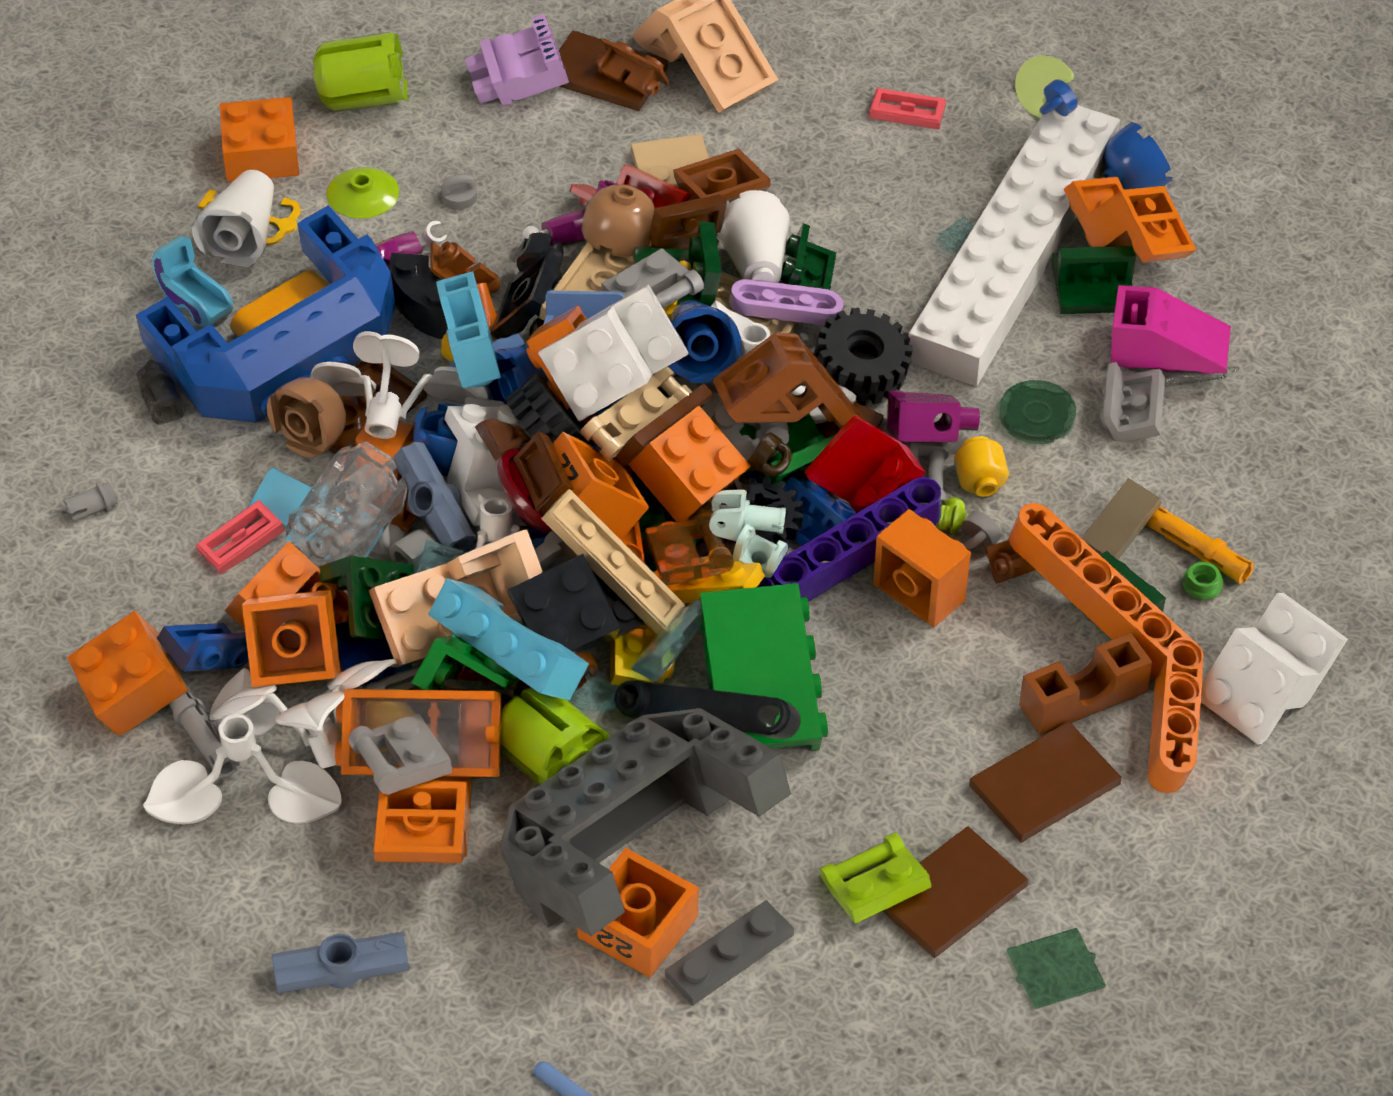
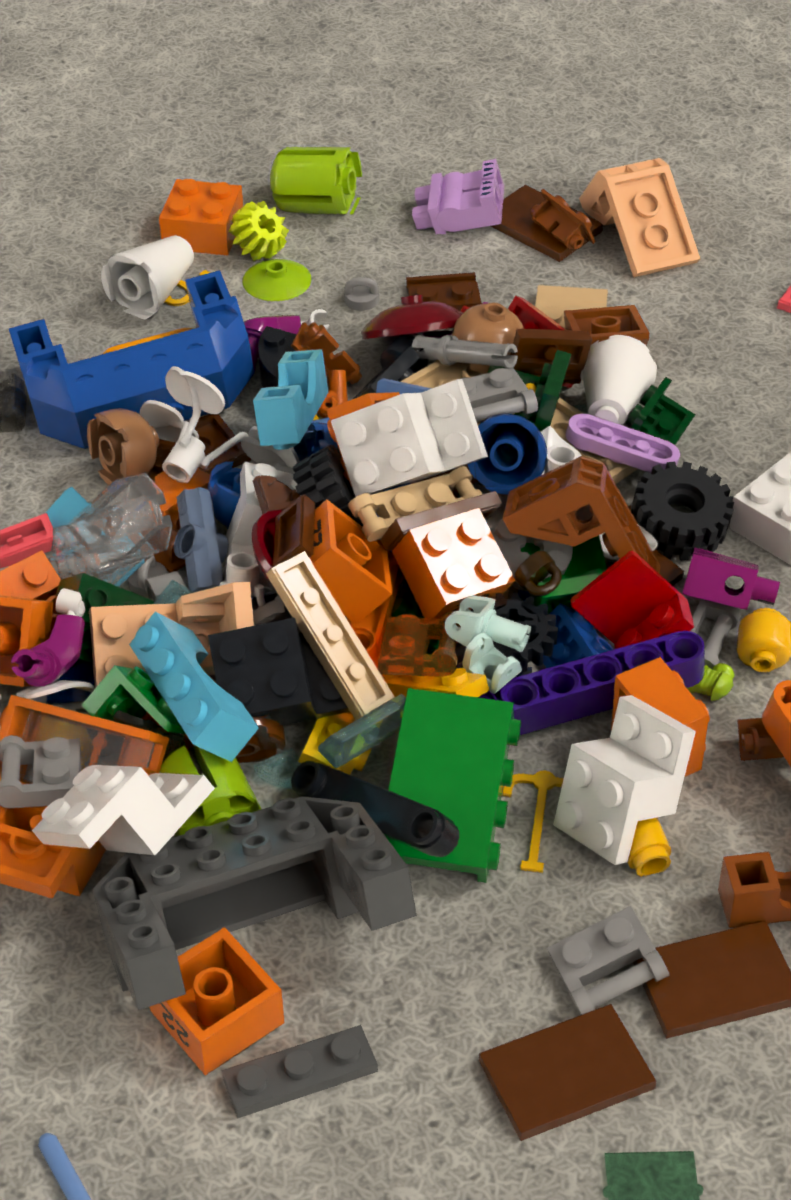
camera: 20 degrees right, 5 degrees down
medium azure animal [152,235,233,327] -> none
lime plate [819,832,932,924] -> none
light grey tile [961,511,1001,550] -> none
none -> magenta arm [11,588,85,687]
none -> white bracket [32,765,215,855]
none -> neon yellow gear [228,201,289,261]
none -> dark red dish [361,294,463,339]
none -> reddish brown plate [406,272,482,311]
none -> light grey pin [412,335,518,368]
none -> yellow piece [503,770,564,873]
none -> light grey plate [547,906,670,1015]
none -> white bracket [553,695,696,865]
none -> yellow brick [627,817,671,877]

